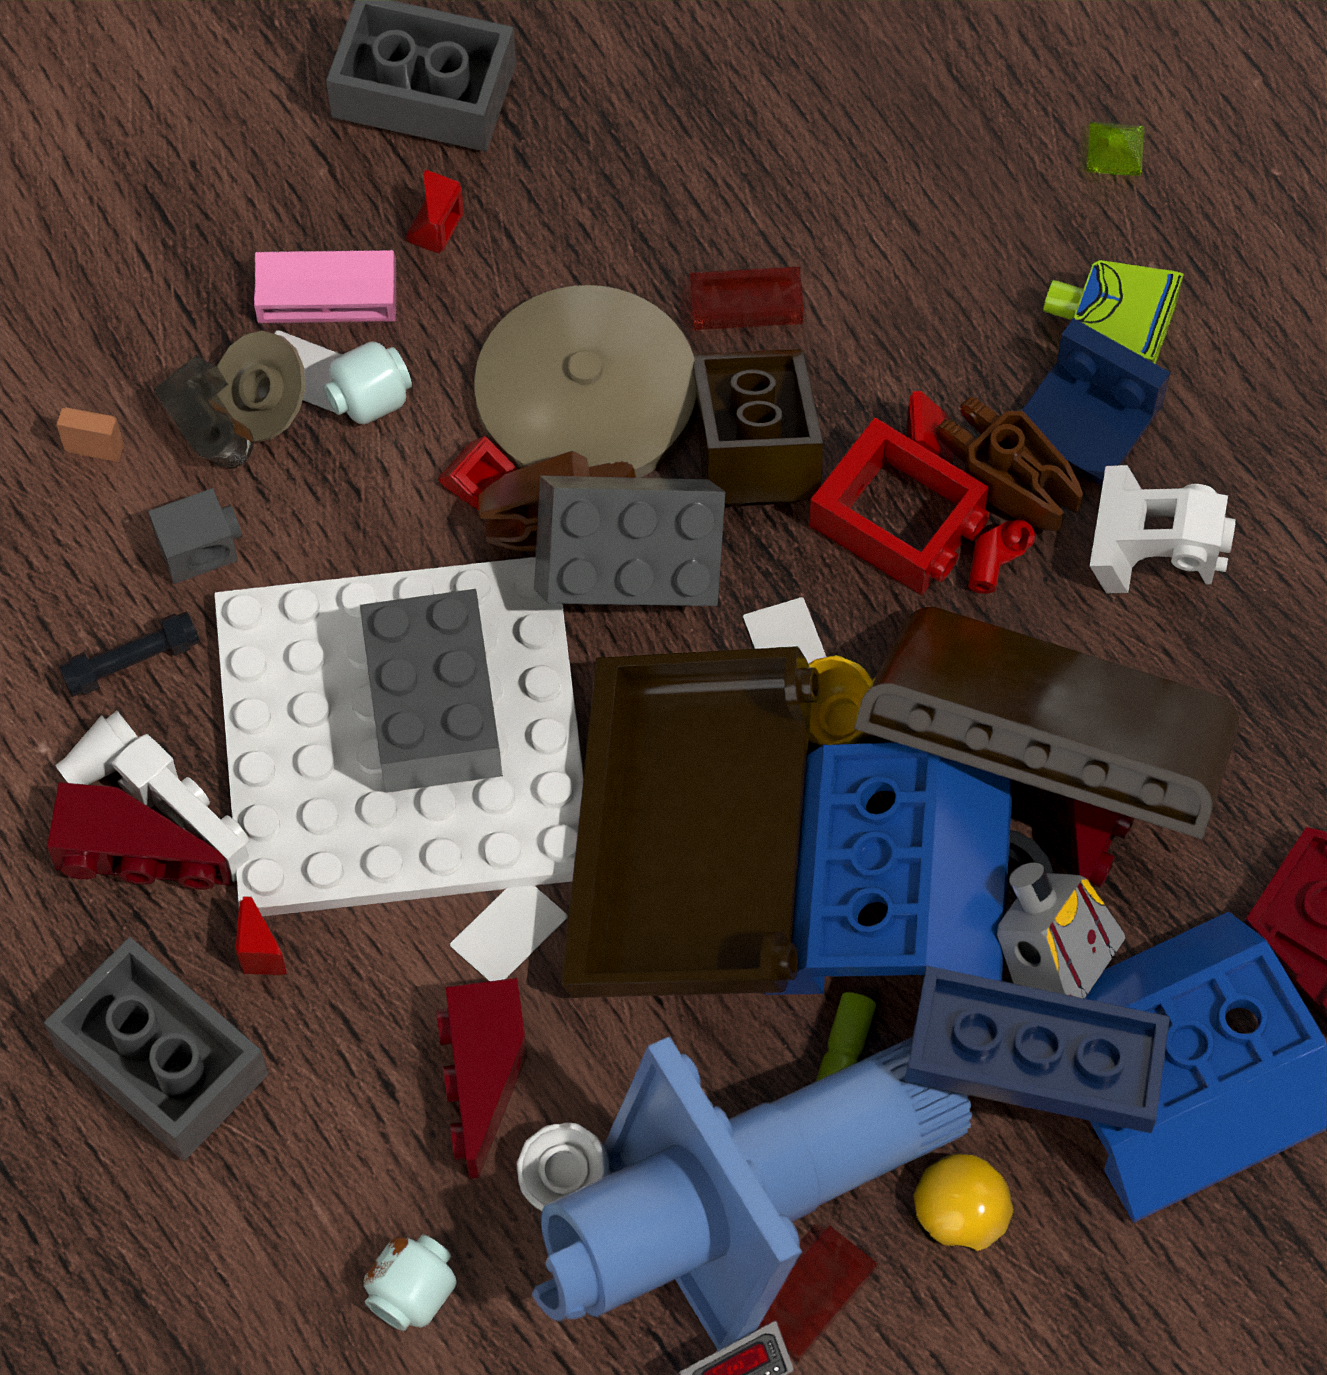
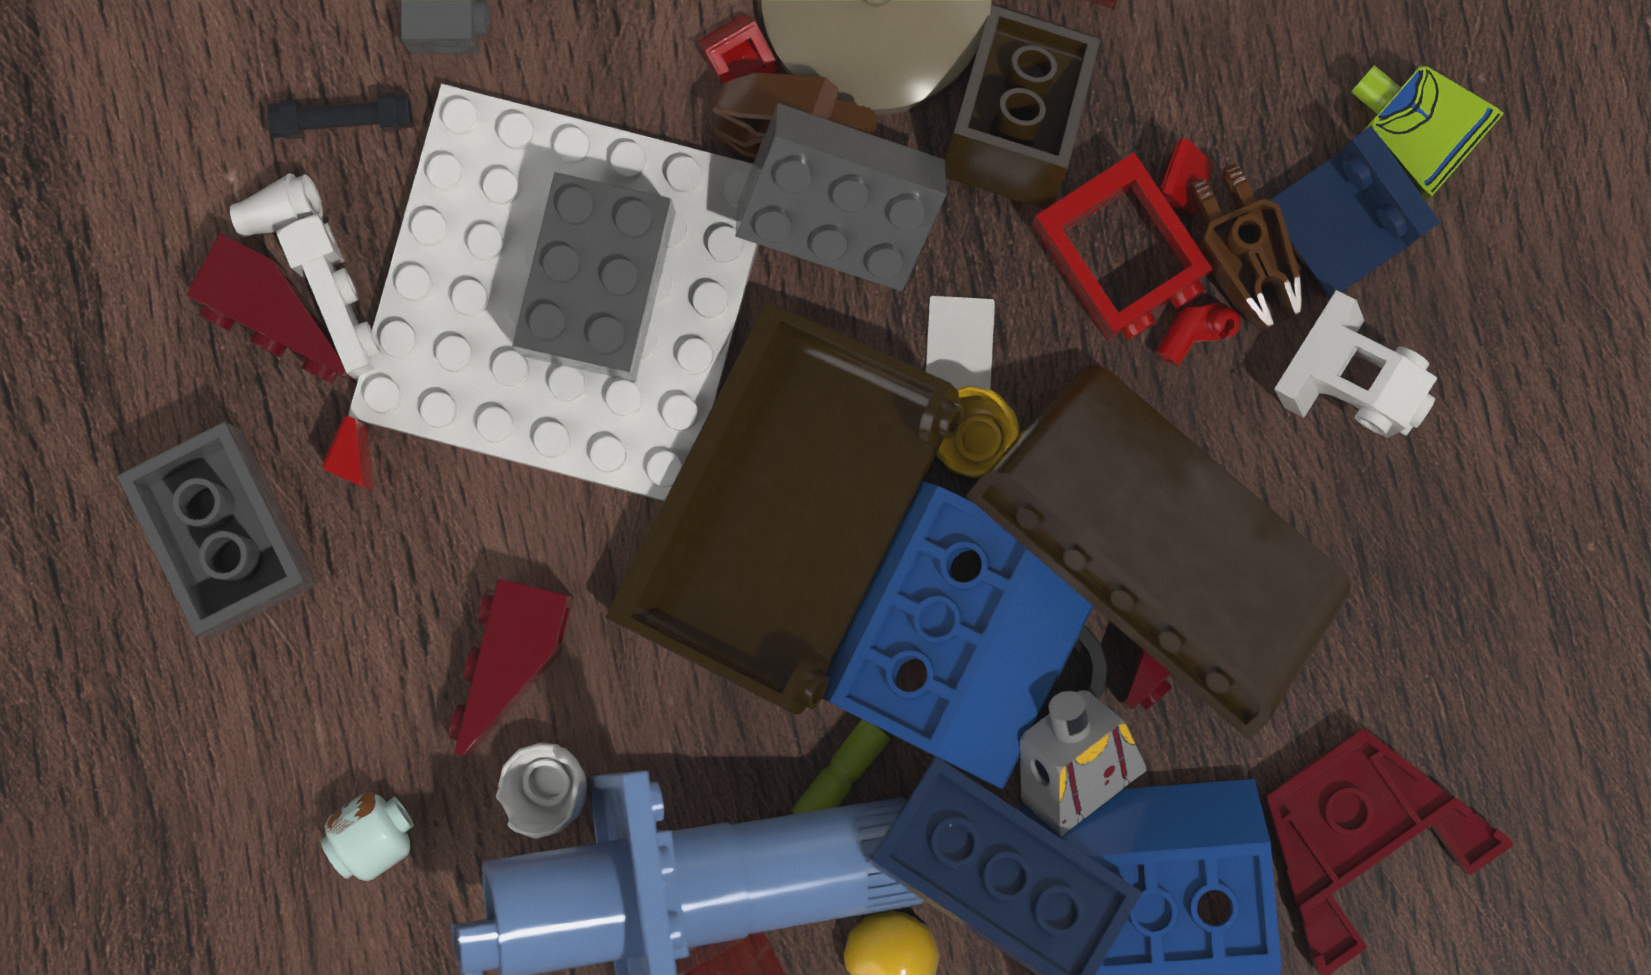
camera: 25 degrees right, 20 degrees up
white sticker [450,885,568,981] -> none

